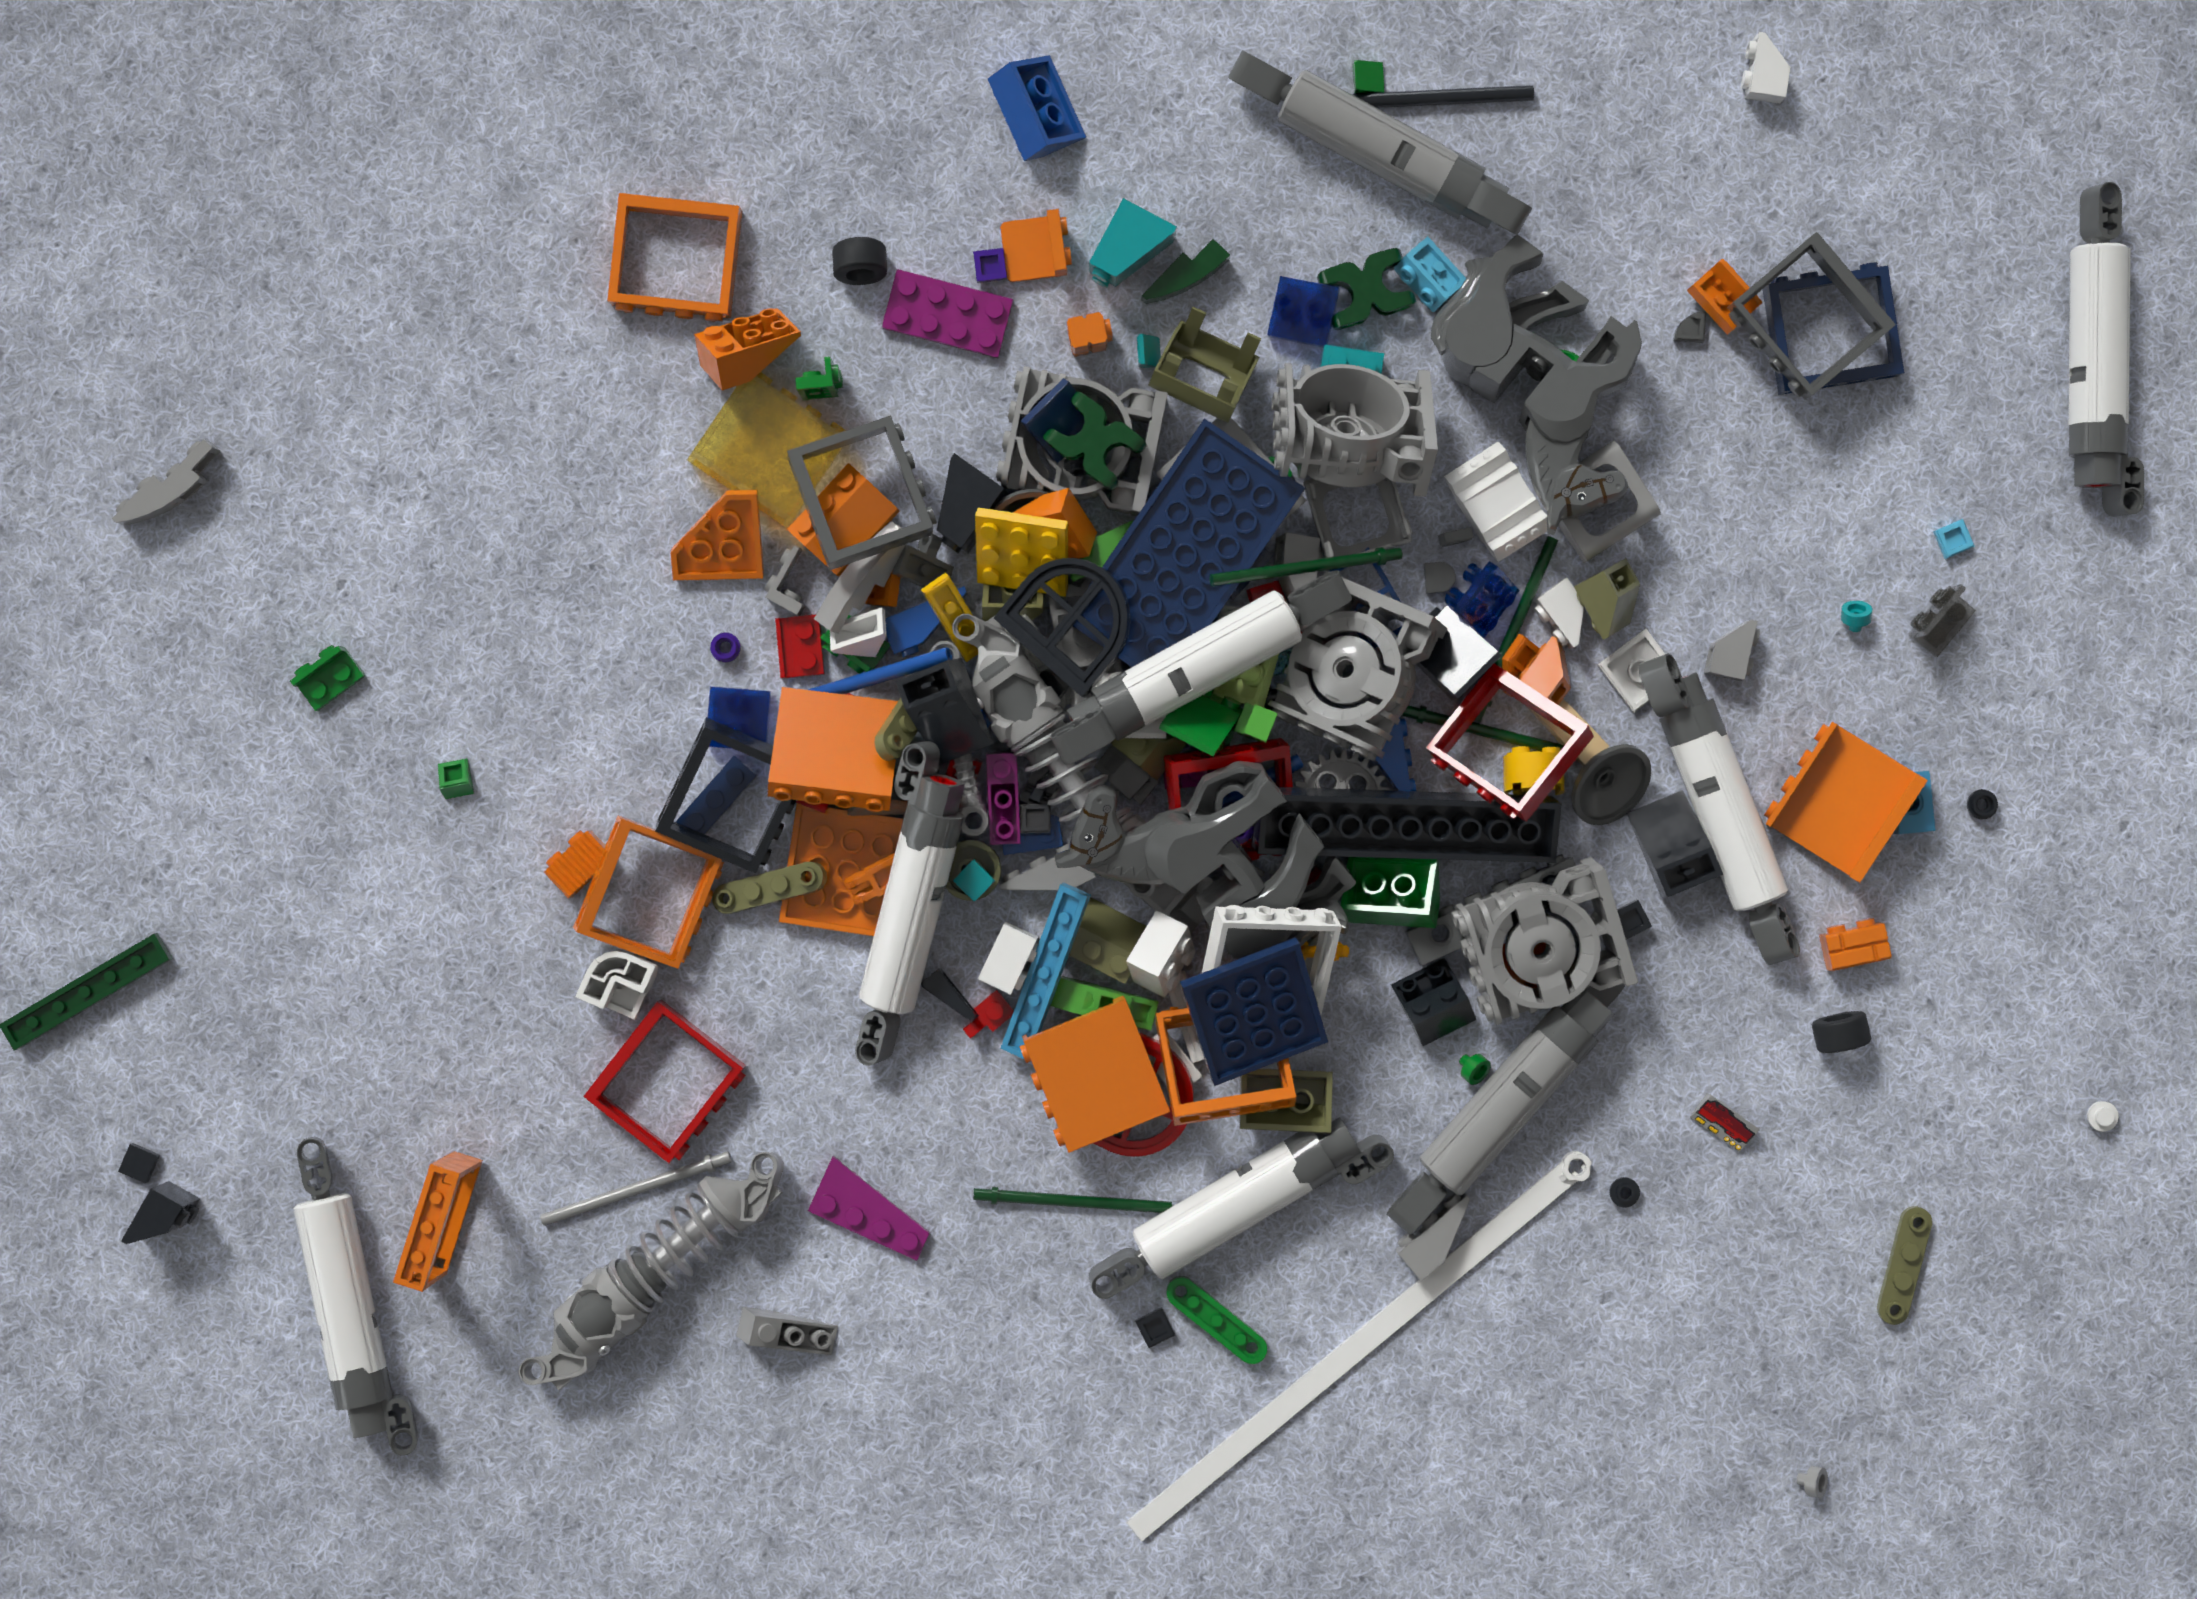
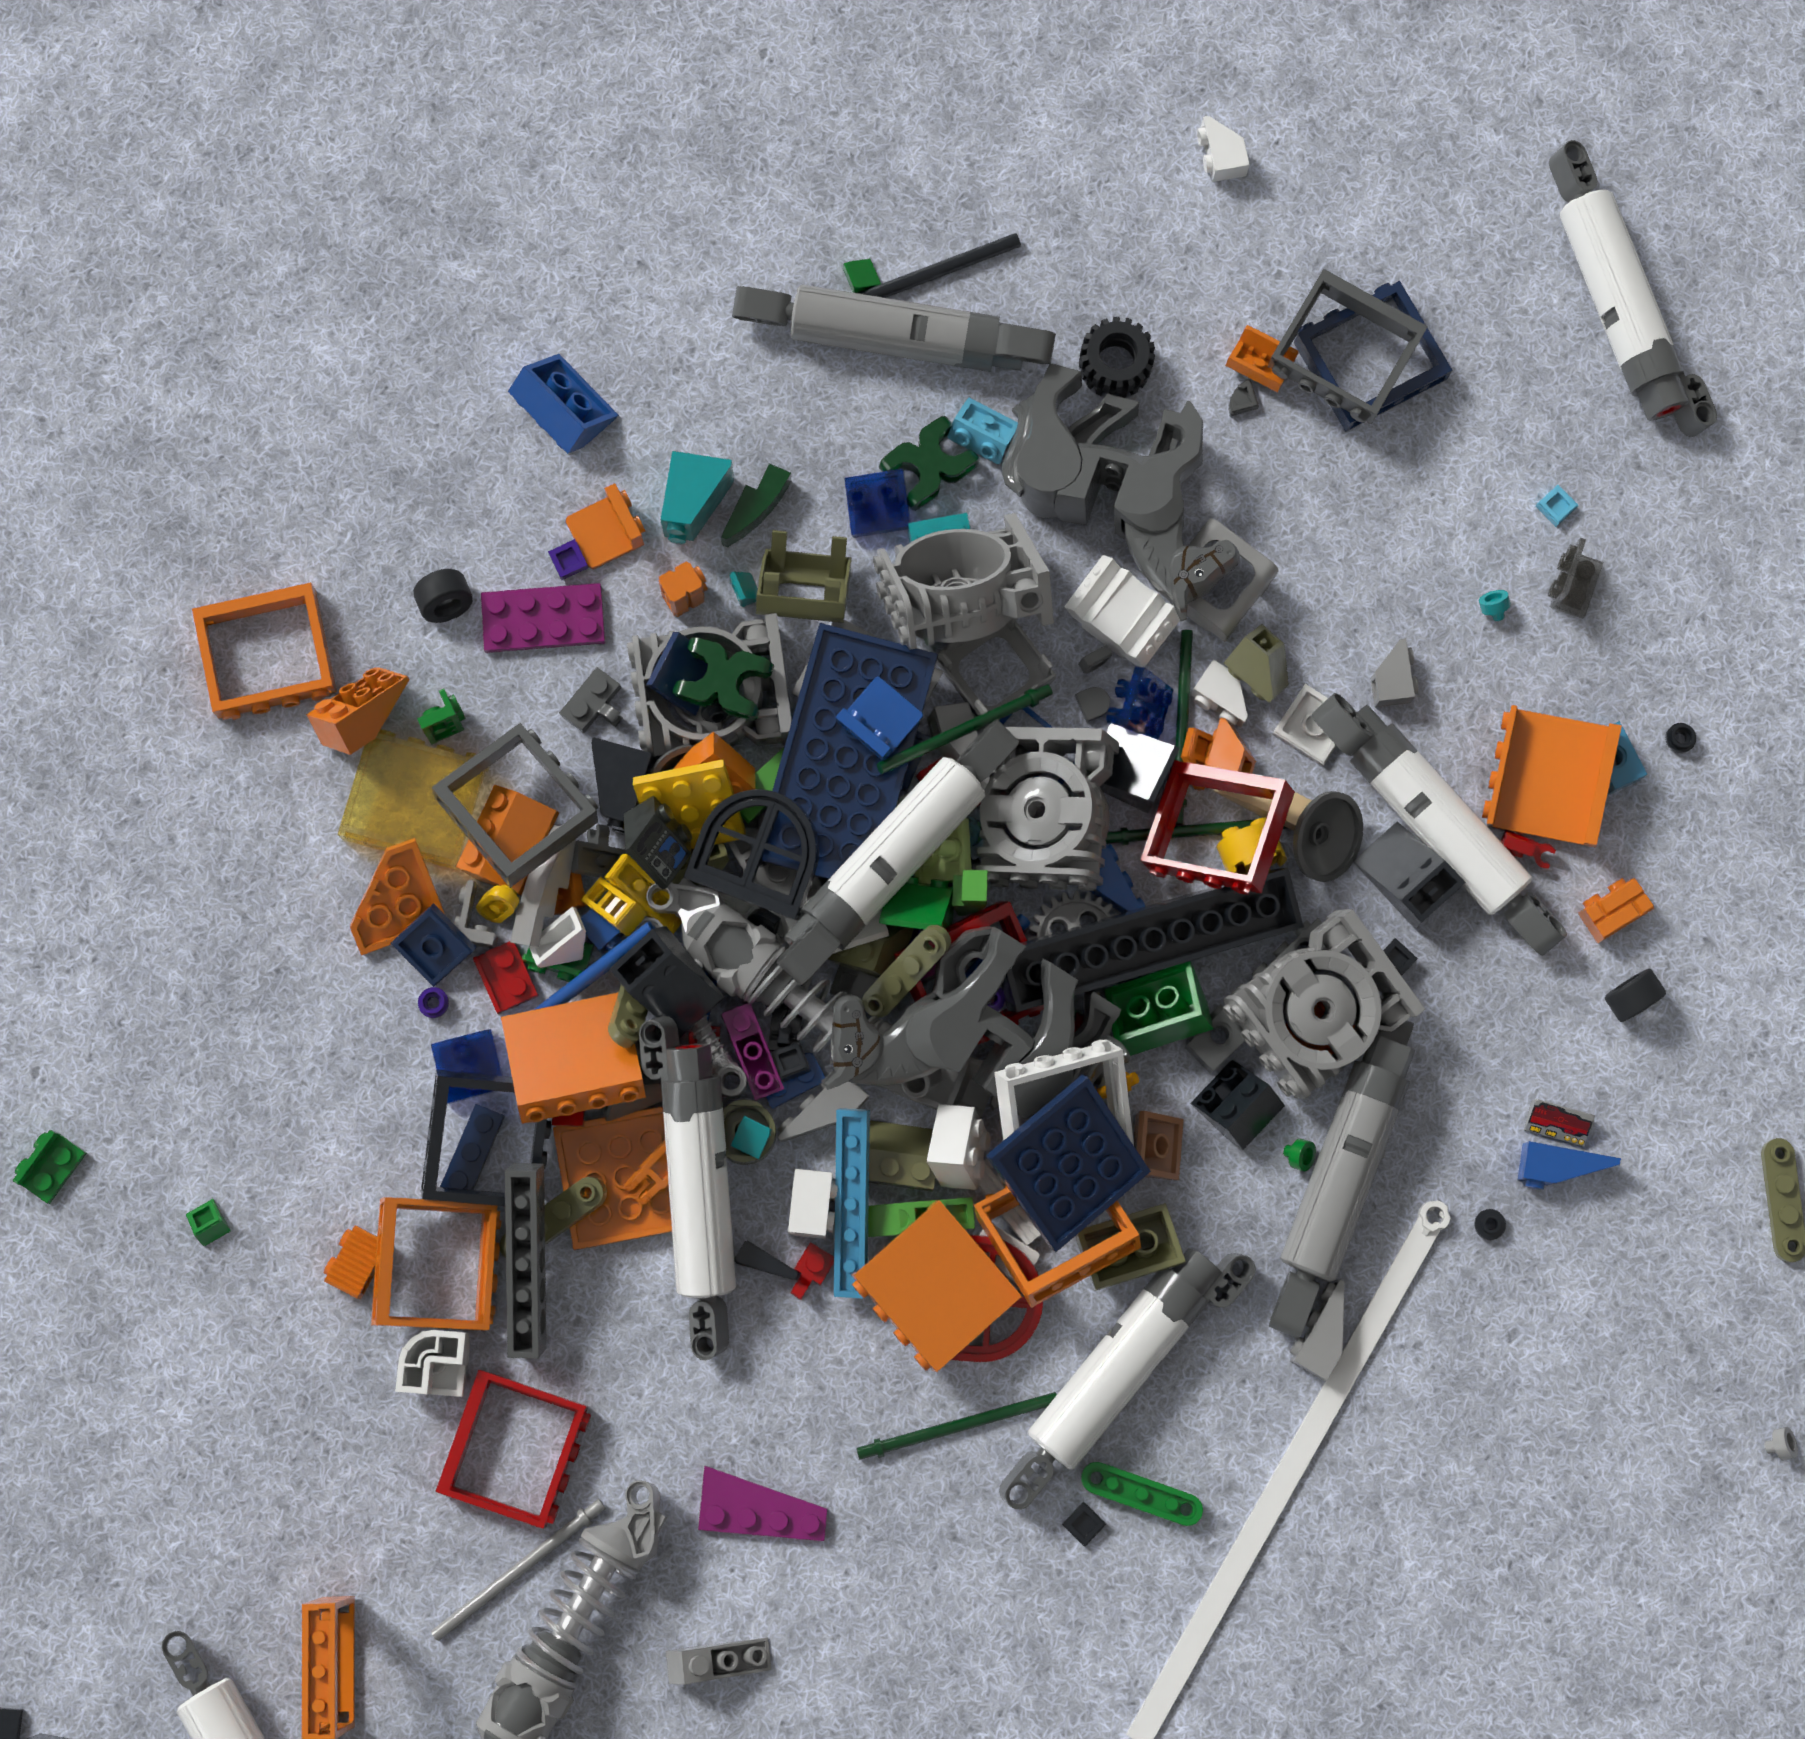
camera: 25 degrees left, 10 degrees down
none -> dark blue tile [390,903,477,987]
none -> yellow plate [476,885,520,923]
none -> dark grey brick [505,1163,547,1359]
none -> dark grey plate [559,667,623,733]
none -> yellow slope [581,877,647,936]
none -> pearl dark grey slope [624,796,692,890]
none -> blue bracket [835,676,923,760]
none -> olive plate [862,925,951,1018]
none -> black tyre [1079,317,1155,398]
none -> nougat slope [1134,1111,1184,1180]
none -> red plate [1501,830,1556,868]
none -> blue slope [1517,1141,1621,1190]

